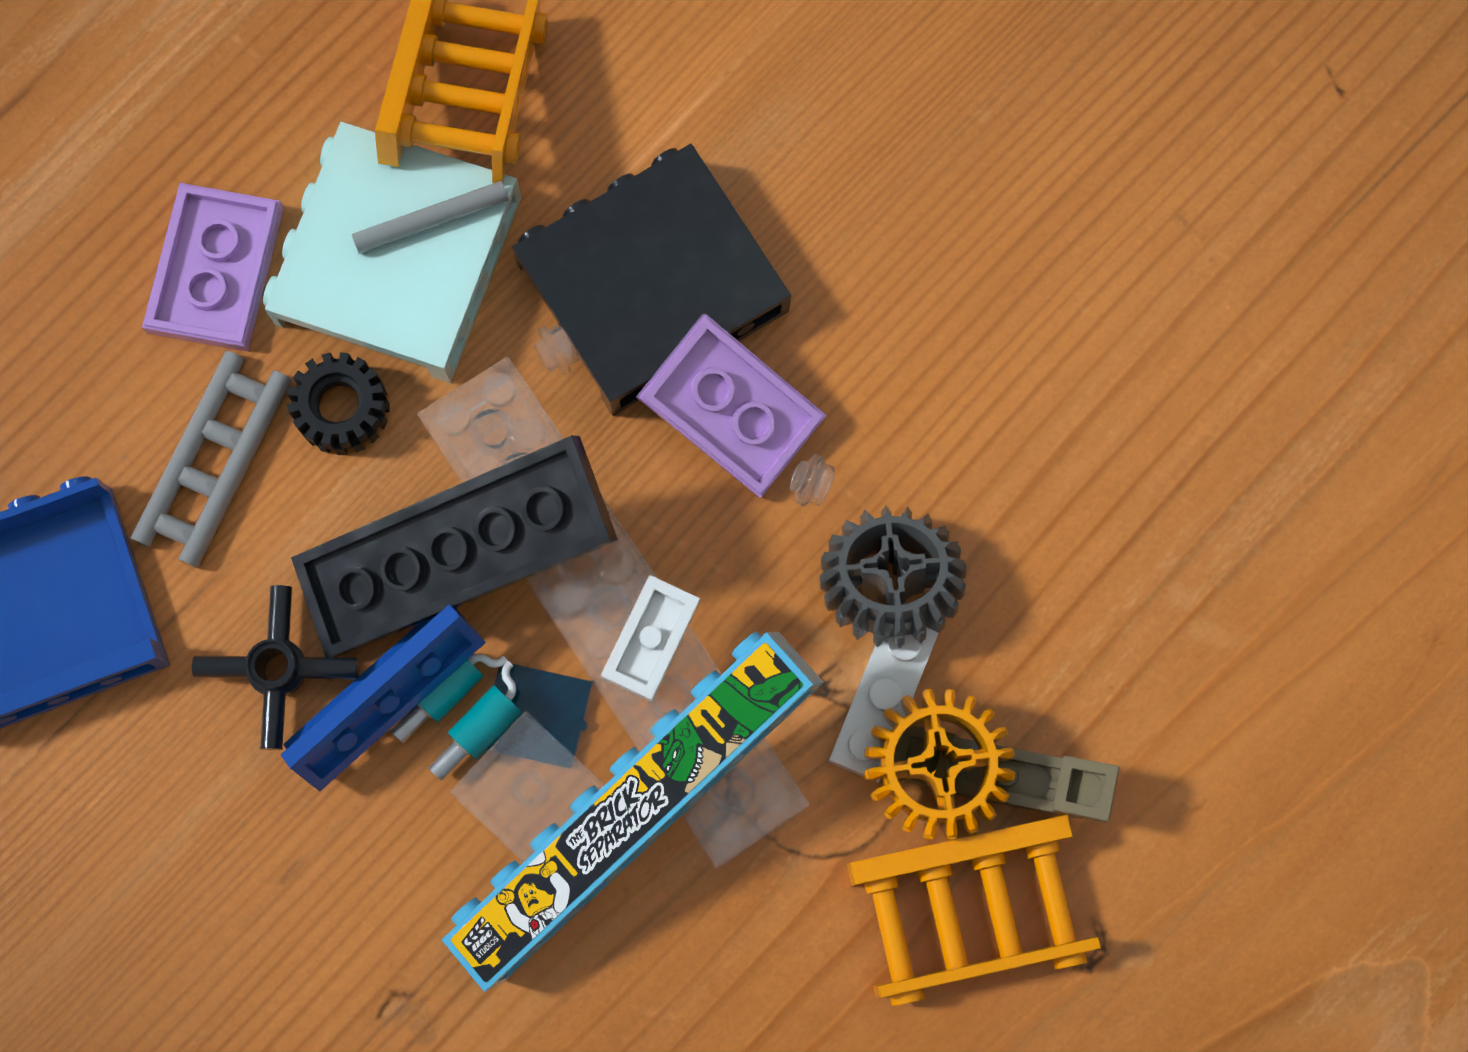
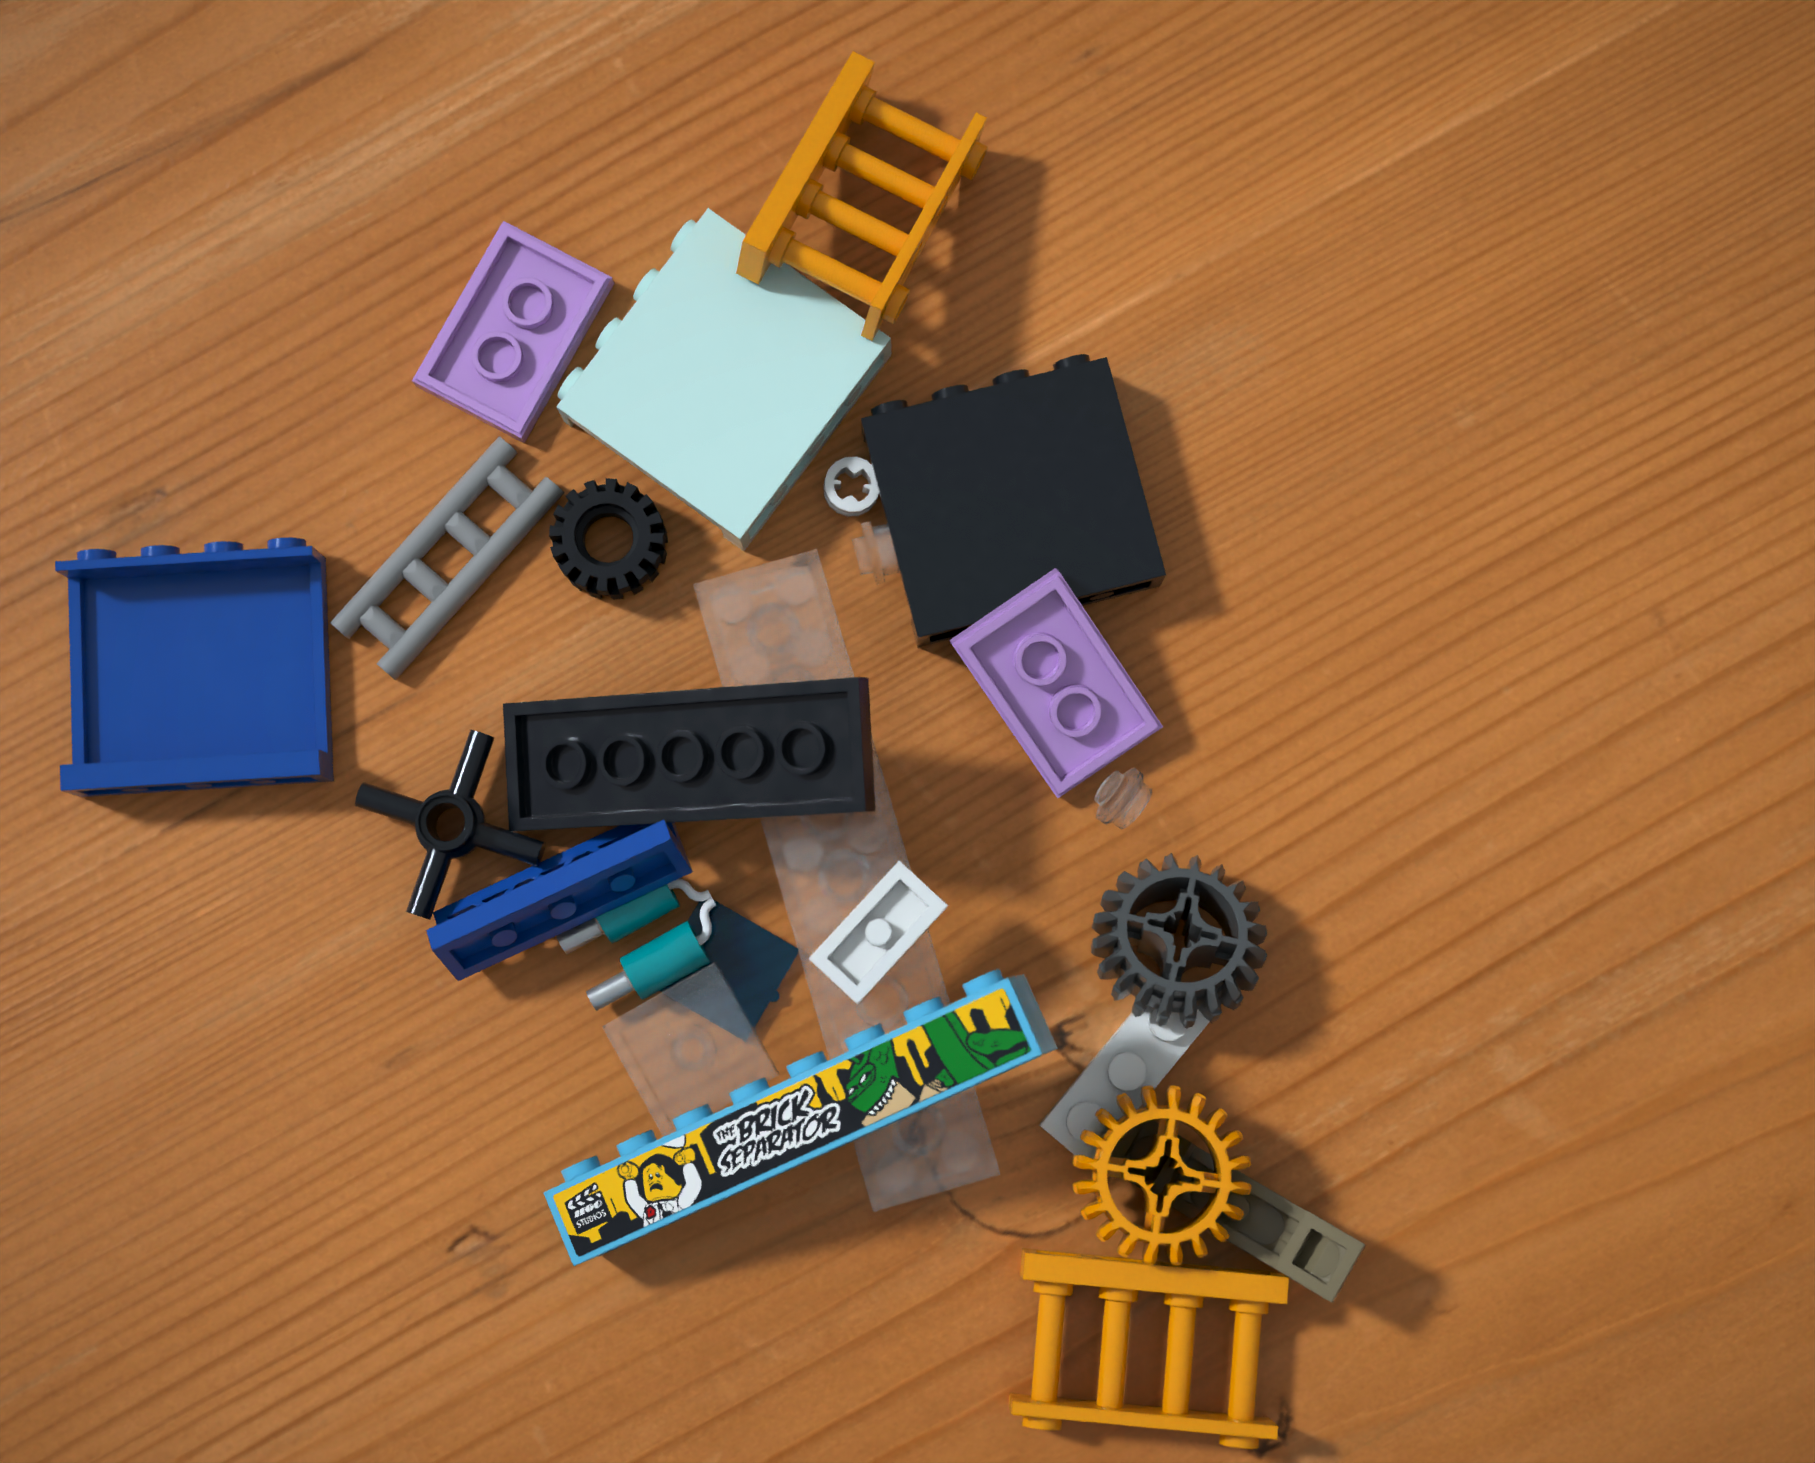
camera: 20 degrees right, 5 degrees up
light grey bar [352,180,509,254] -> none
none -> white bush [823,457,879,517]

